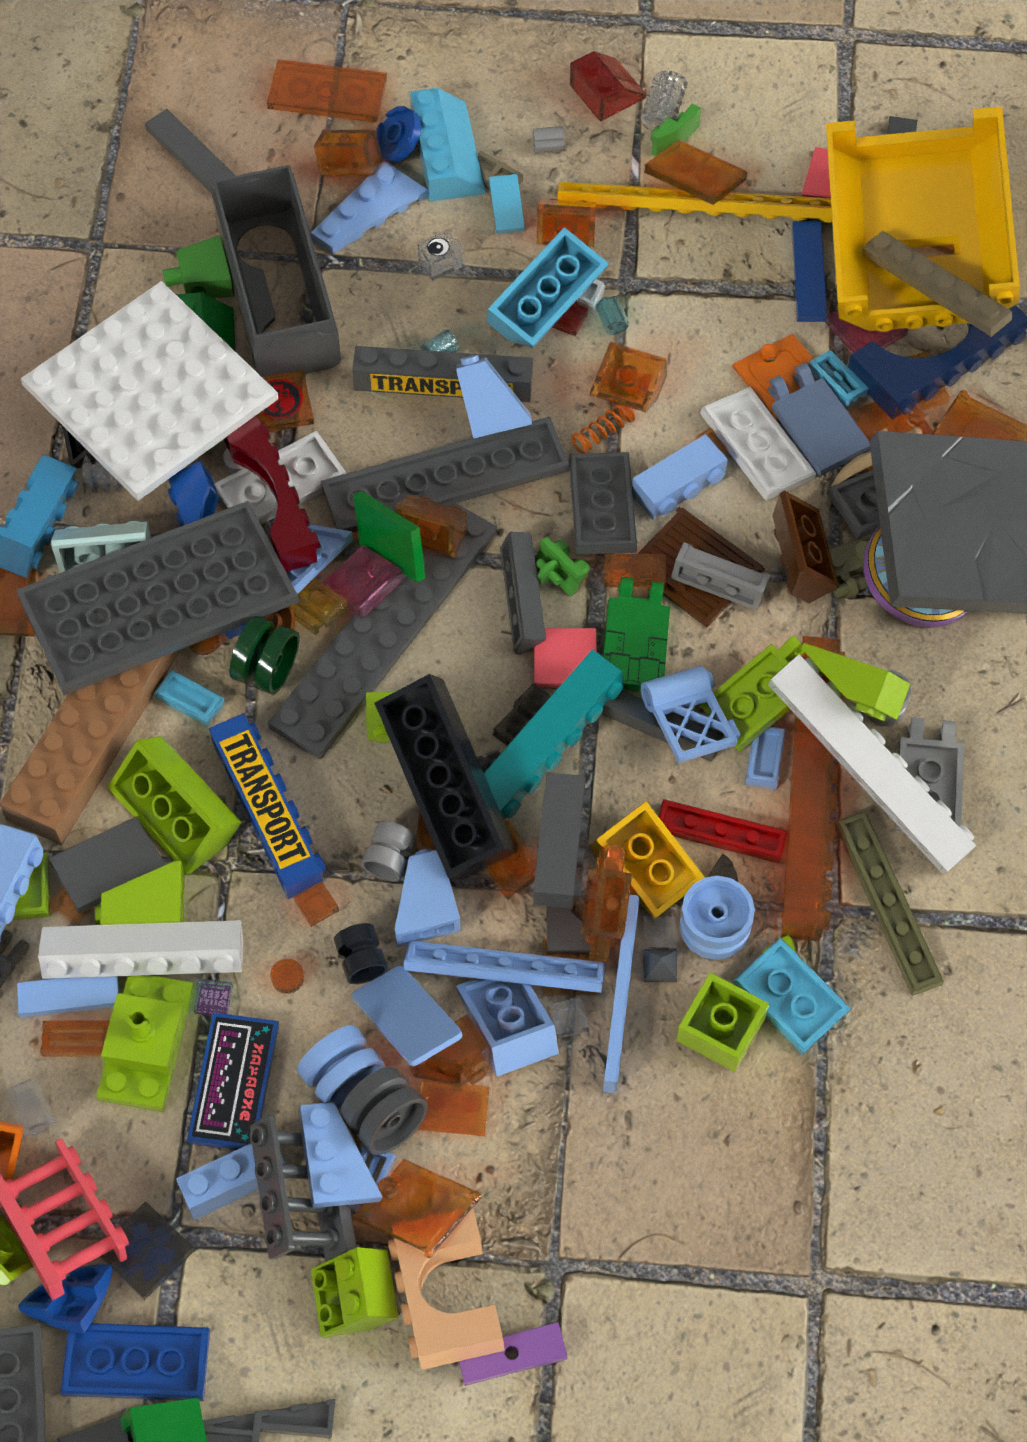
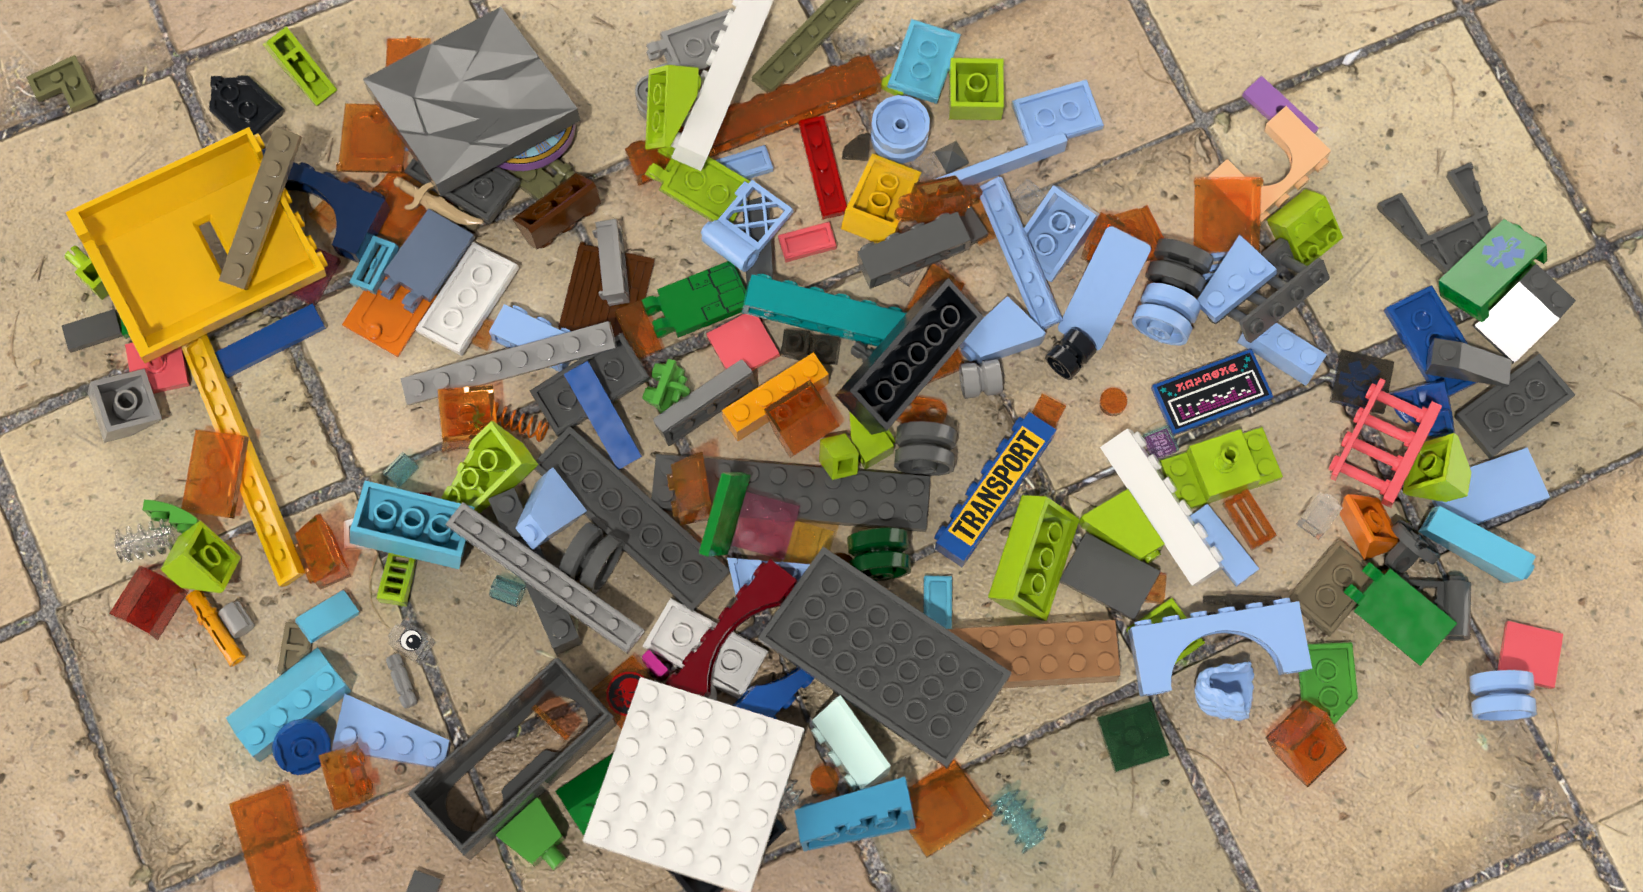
camera: 120 degrees left, 10 degrees up
none -> light grey slope [88,369,162,443]
none -> lime slope [160,520,241,593]
none -> light orange pin [185,590,246,667]
none -> lime slope [376,553,417,607]
none -> light grey axle [386,654,417,708]
none -> light grey plate [400,321,617,405]
none -> lime wedge [441,421,539,513]
none -> light grey tile [446,502,645,654]
none -> clear orange piece [530,705,570,743]
none -> dark grey wheel [559,522,624,594]
none -> blue tile [564,361,642,470]
none -> dark pink tile [642,650,670,682]
none -> light orange brick [722,352,829,441]
none -> clear orange slope [763,380,840,458]
none -> coral tile [778,222,837,263]
none -> clear orange tile [810,766,839,796]
none -> lime brick [819,434,859,480]
none -> dark grey wheel [894,421,957,476]
none -> clear orange plate [896,397,947,424]
none -> light blue tile [1011,79,1104,145]
none -> dark grey slope [1425,338,1512,387]

